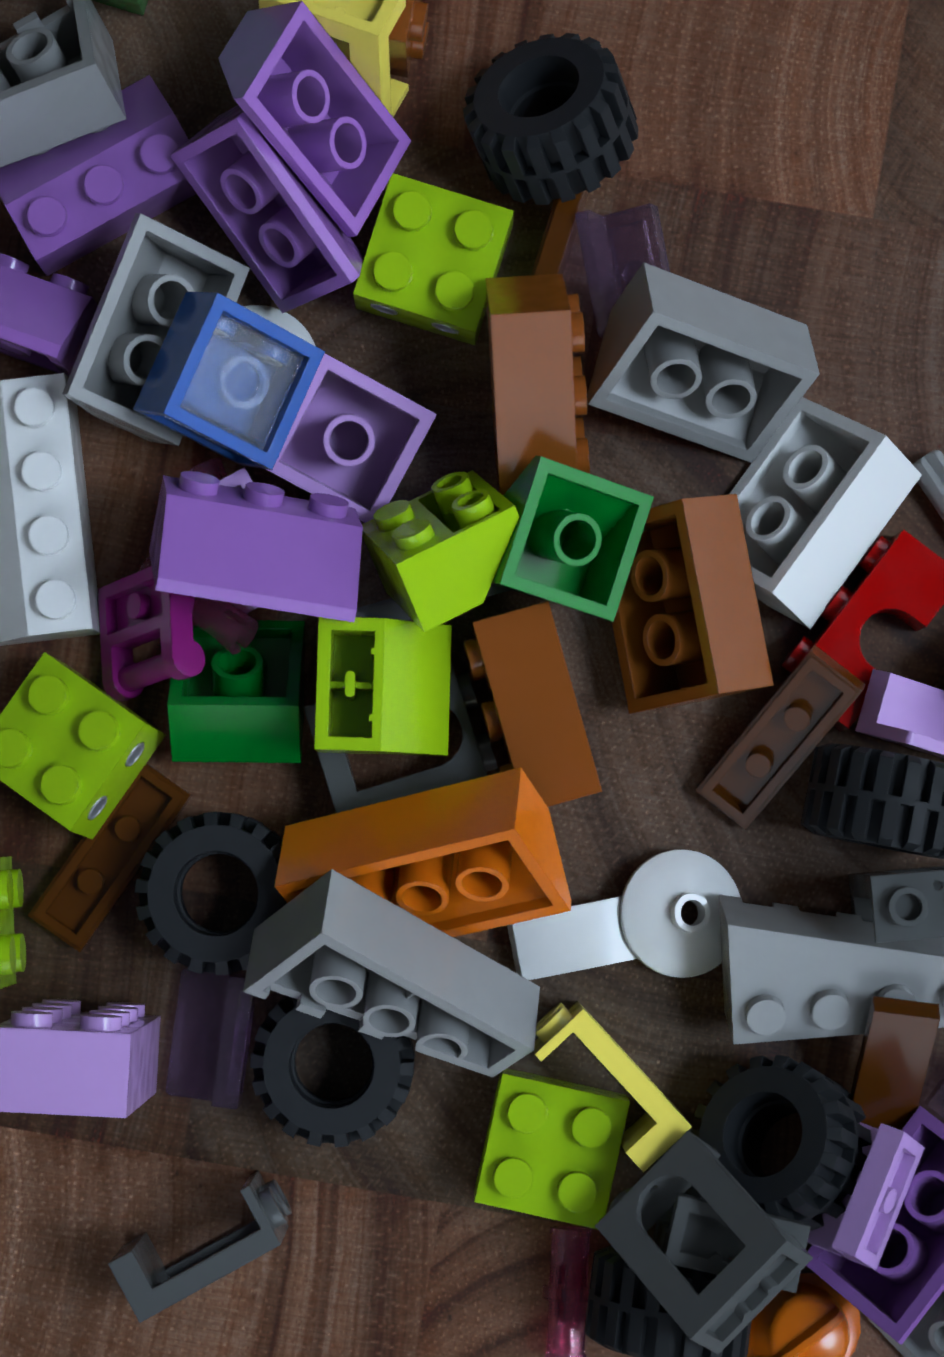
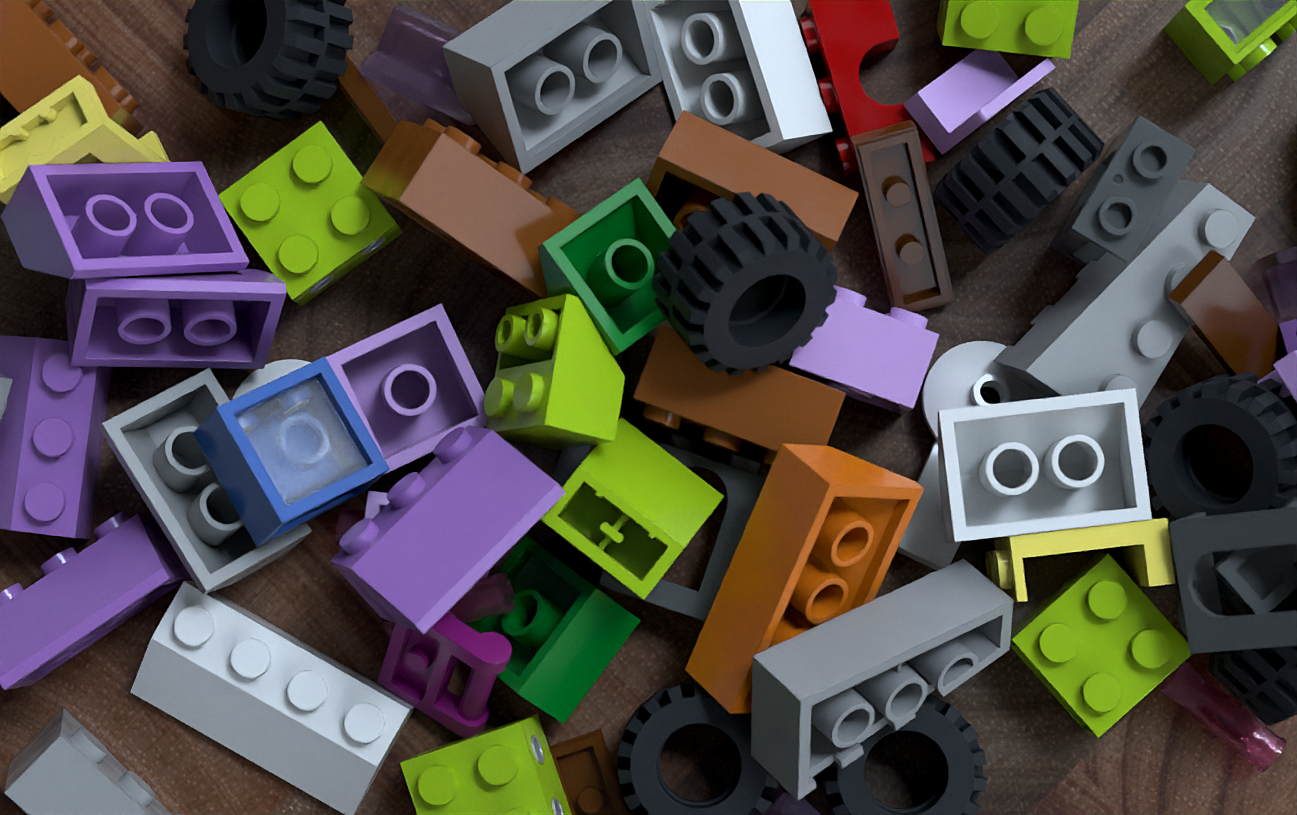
camera: 50 degrees left, 0 degrees up
none -> black tyre [652,192,838,376]
none -> lavender brick [784,285,939,416]
none -> white slope [937,388,1152,543]

